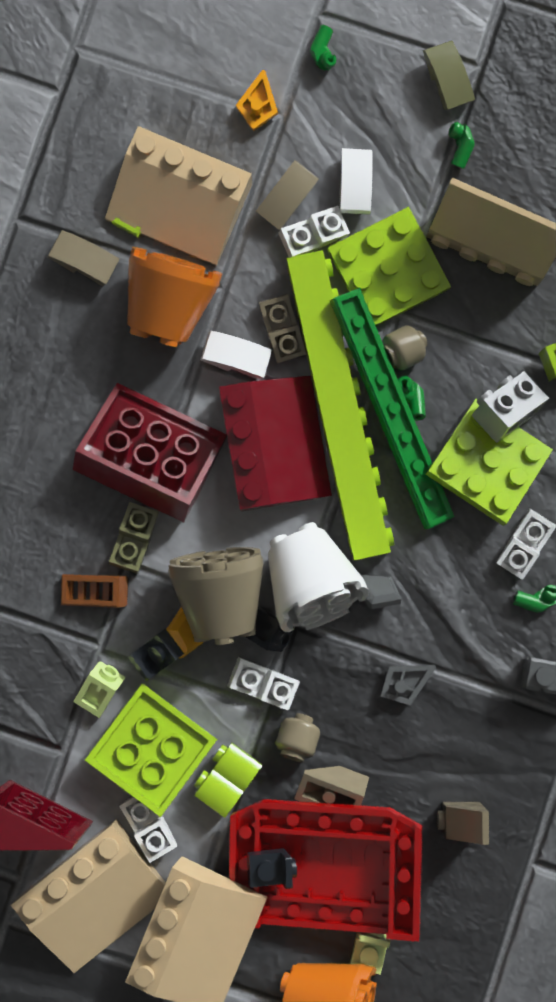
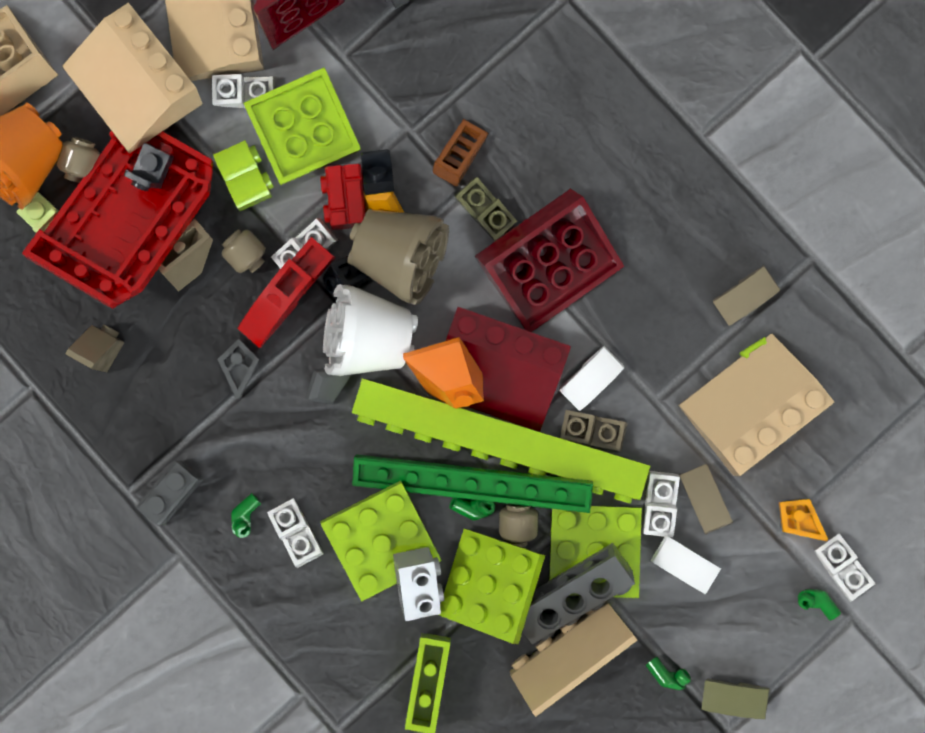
camera: 115 degrees right, 0 degrees up
yellowish green bracket [73,662,125,718] -> none
orange cone [127,247,222,347] -> none
none -> dark tan head [57,137,100,183]
none -> red slope [237,237,336,348]
none -> red brick [320,164,366,230]
none -> orange slope [403,337,484,409]
none -> lime plate [438,529,545,644]
none -> dark grey brick [522,543,635,644]
none -> white slope [814,534,876,602]

